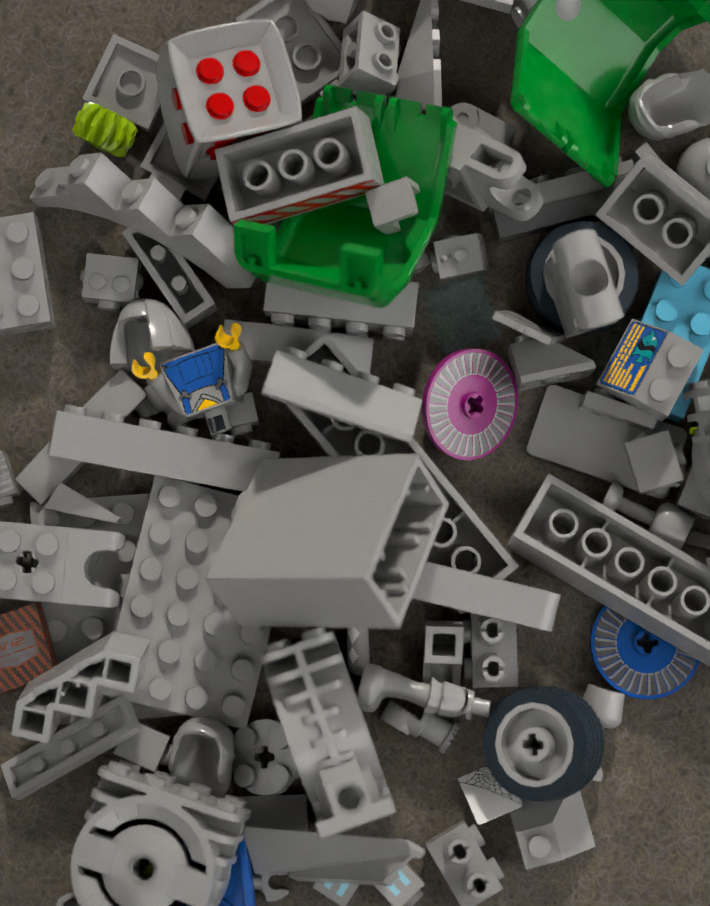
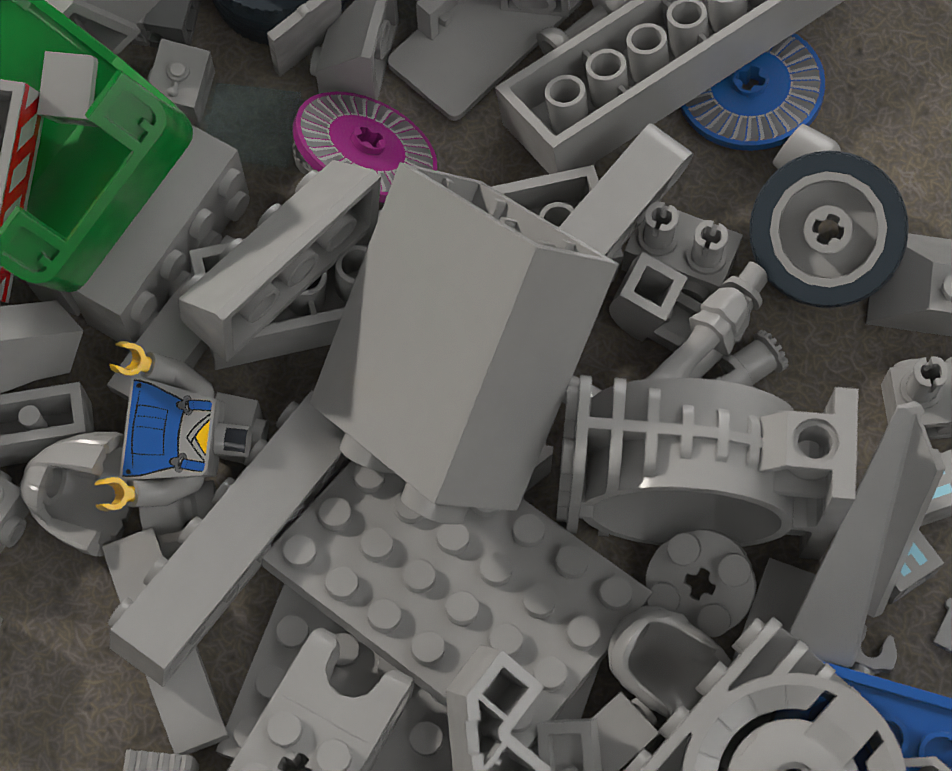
camera: 65 degrees left, 15 degrees down
light grey piece [44,482,122,525] -> none
white sticker [458,766,523,825] -> none

